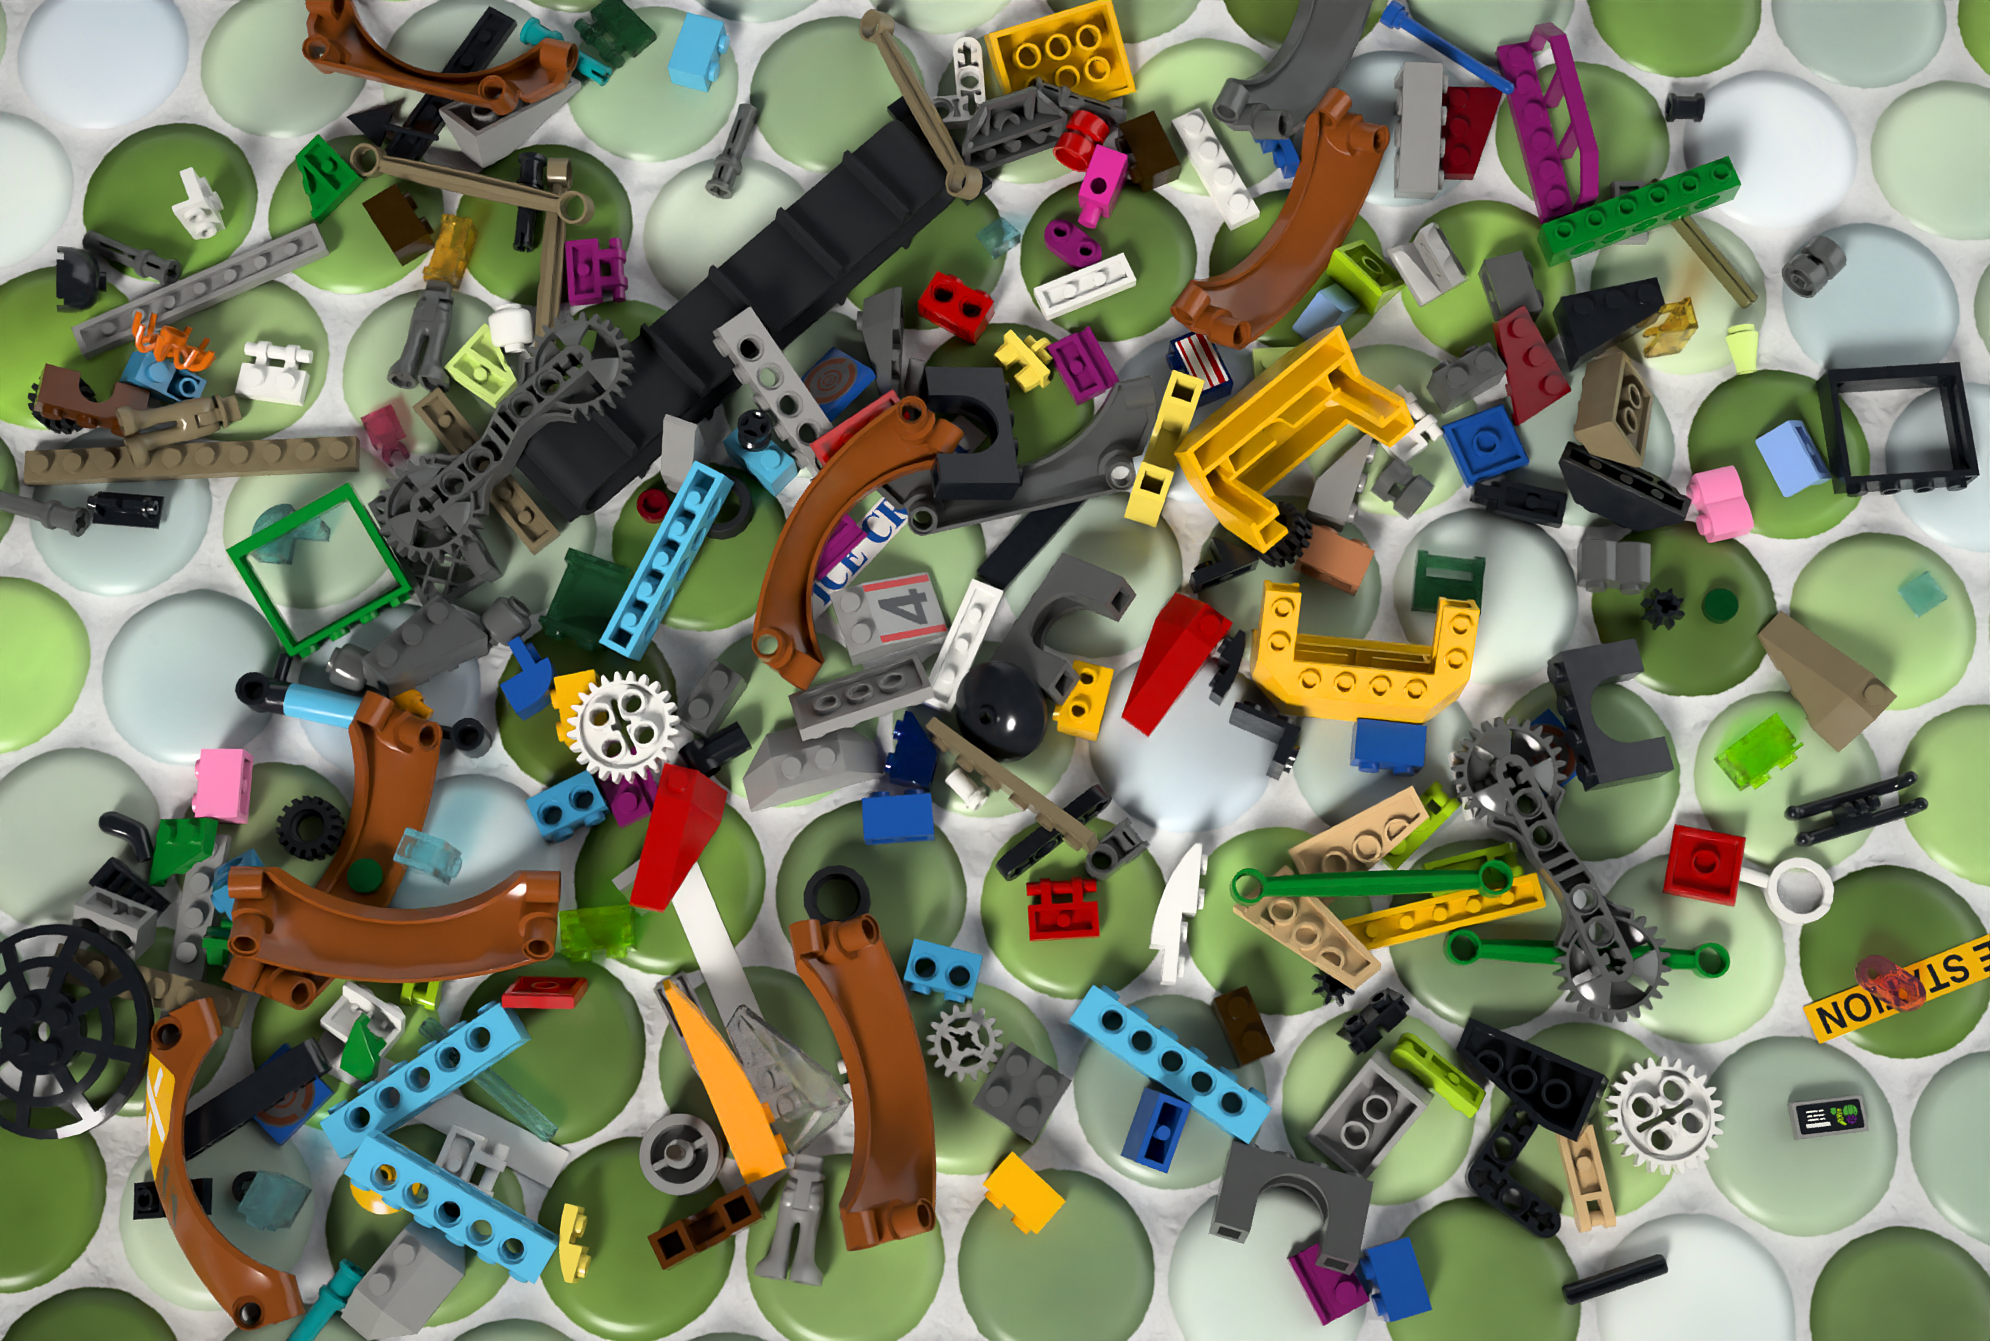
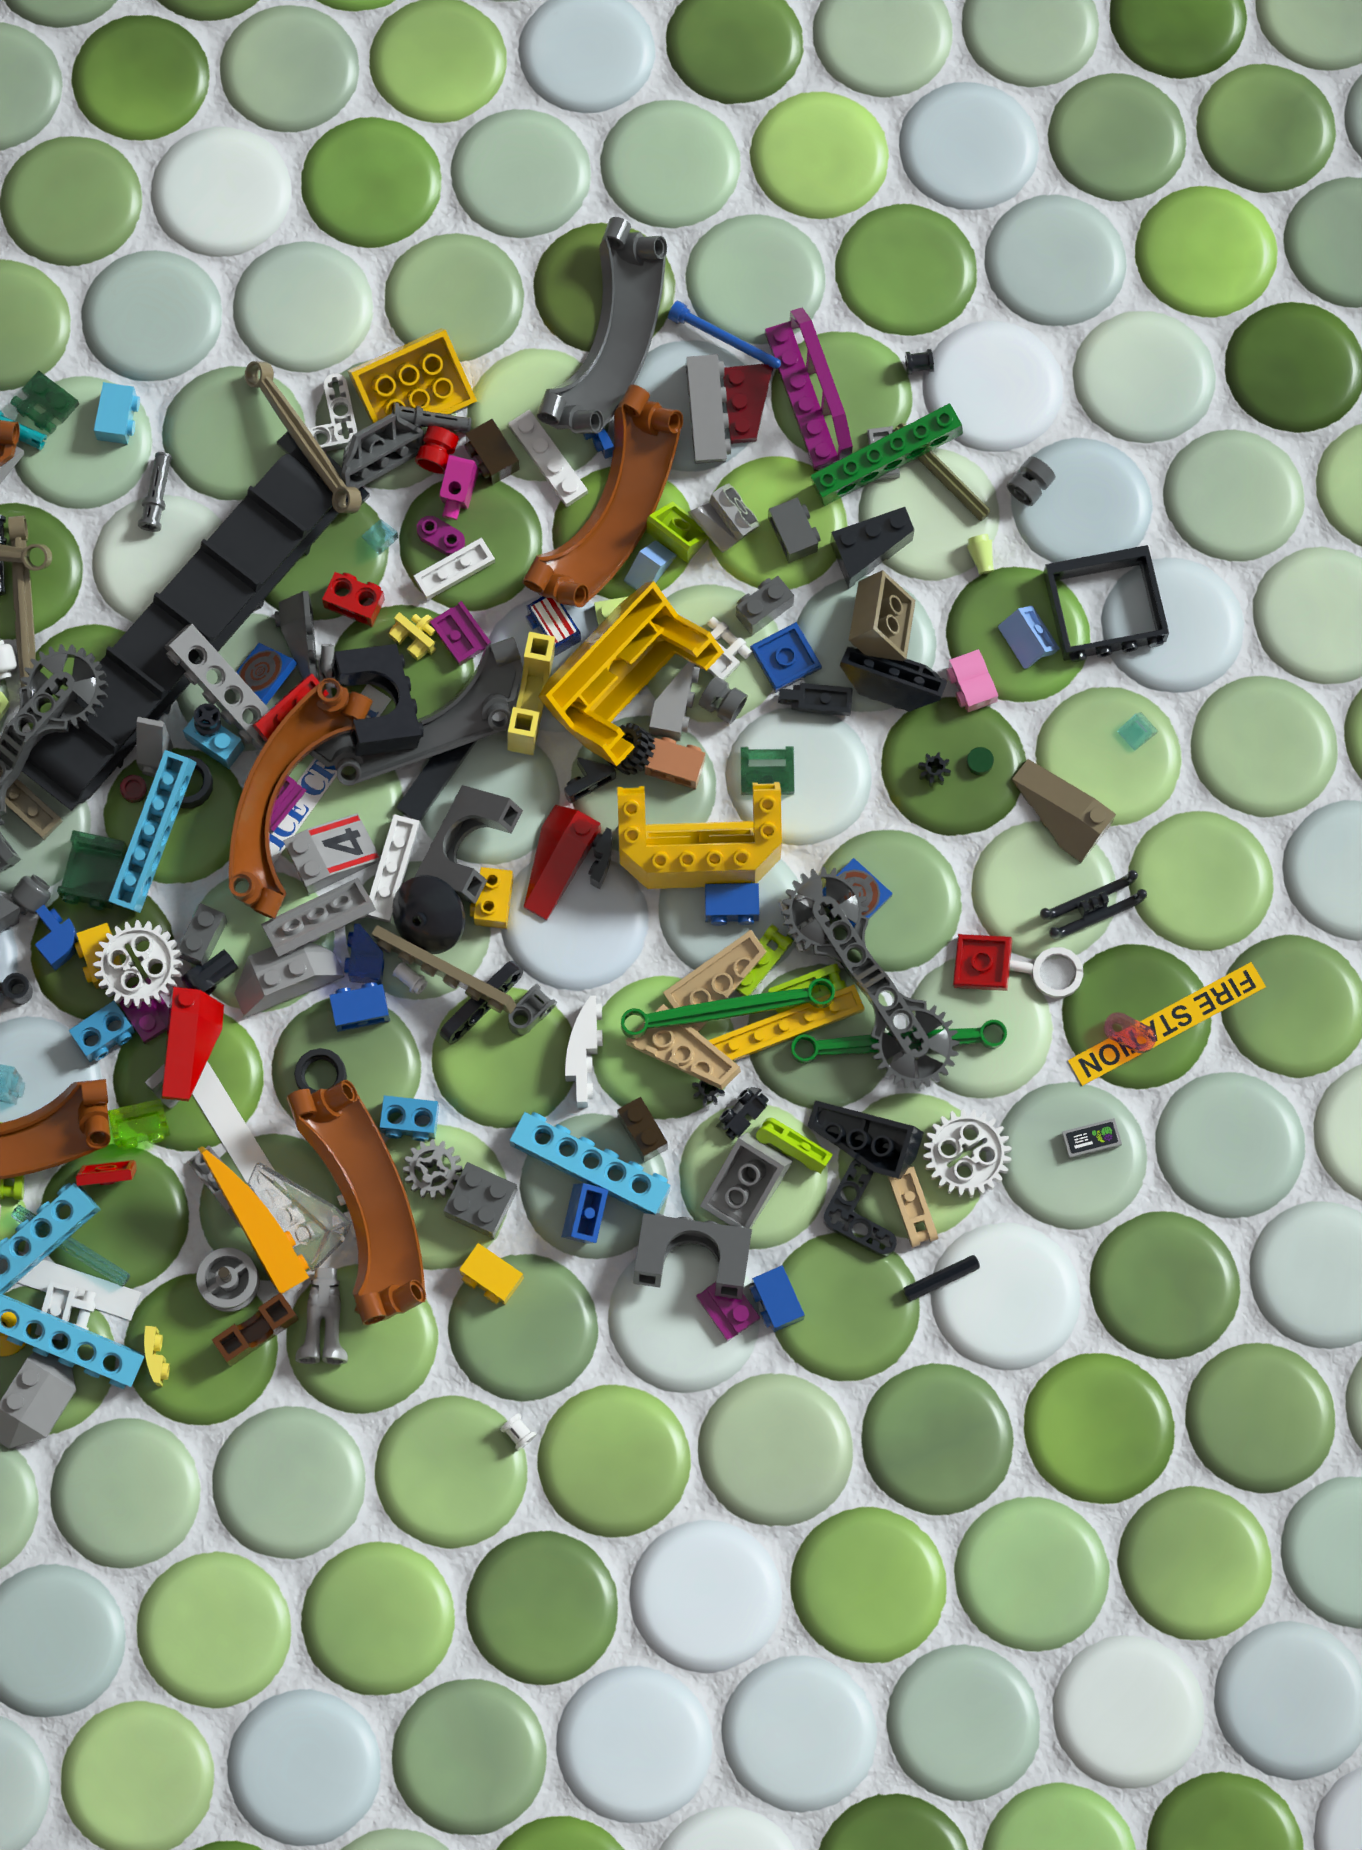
camera: 10 degrees left, 0 degrees up
magenta plate [565,238,628,306] -> none
red plate [1026,876,1100,942] -> none
black bracket [1229,701,1301,781] -> none
dark red wing [1492,305,1572,426] -> none
black arch [1547,638,1674,792] -> none
dark grey brick [1577,539,1651,595] -> none
clear yellow hinge [1642,297,1699,359] -> none
clear neon green hinge [1714,712,1804,792] -> none

